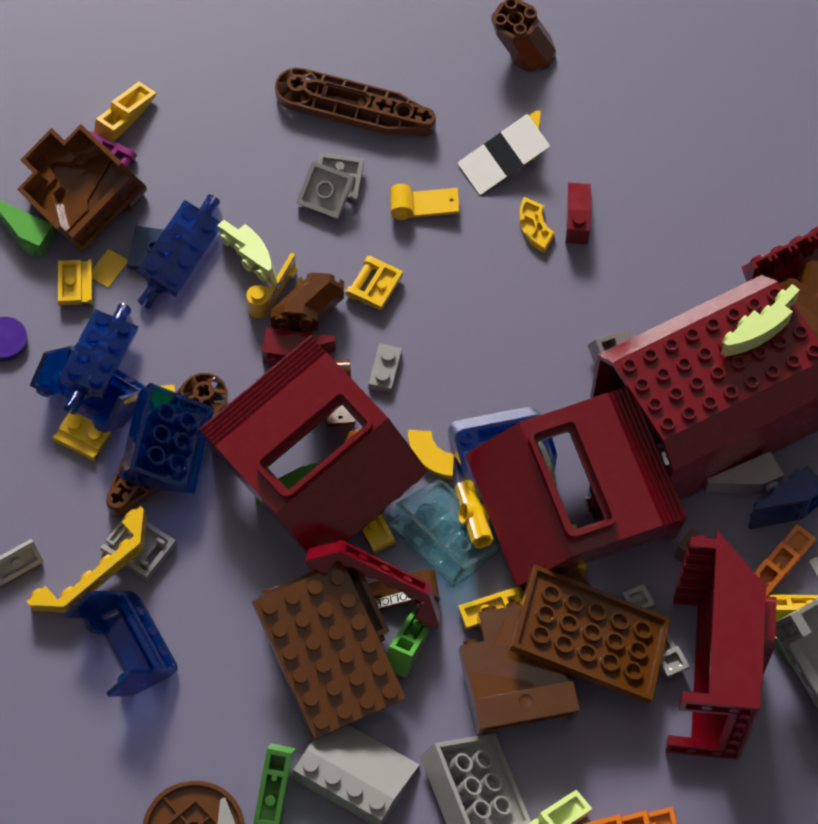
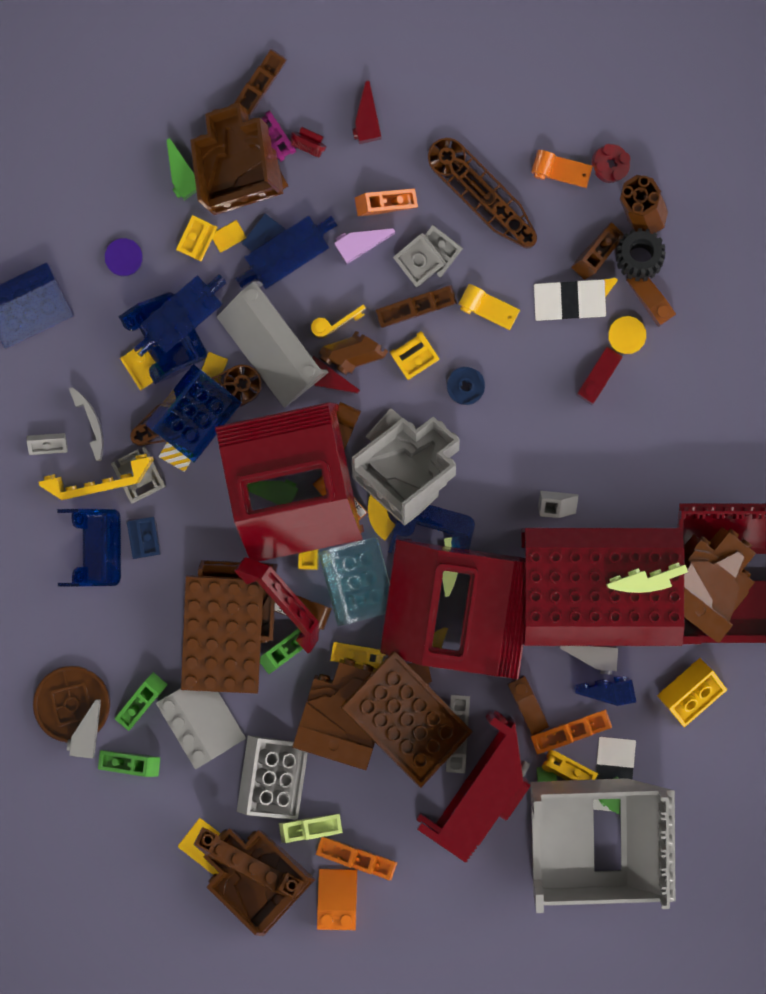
camera: 35 degrees right, 25 degrees up
yellow slope [94,82,156,141] -> none
yellowish green slope [217,220,278,286] -> none
yellow piece [455,480,493,549] -> none
yellow tile [519,197,555,254] -> none
none -> light grey slope [69,387,104,461]
none -> dark blue plate [126,517,161,559]
none -> sticker [159,441,195,472]
none -> light grey slope [217,281,329,408]
none -> reddish brown slope [234,49,287,118]
none -> dark red piece [290,127,327,158]
none -> lavender slope [334,228,395,264]
none -> dark red slope [352,81,382,144]
none -> light grey panel [352,417,460,526]
none -> orange slope [355,189,418,216]
none -> reddish brown slope [376,285,457,328]
none -> dark blue plate [447,367,485,405]
none -> orange door [531,150,593,188]
none -> reddish brown slope [571,222,624,280]
none -> dark red plate [592,144,631,183]
none -> yellow tile [608,316,646,354]
none -> black tyre [616,228,666,281]
none -> dark orange slope [626,277,676,327]

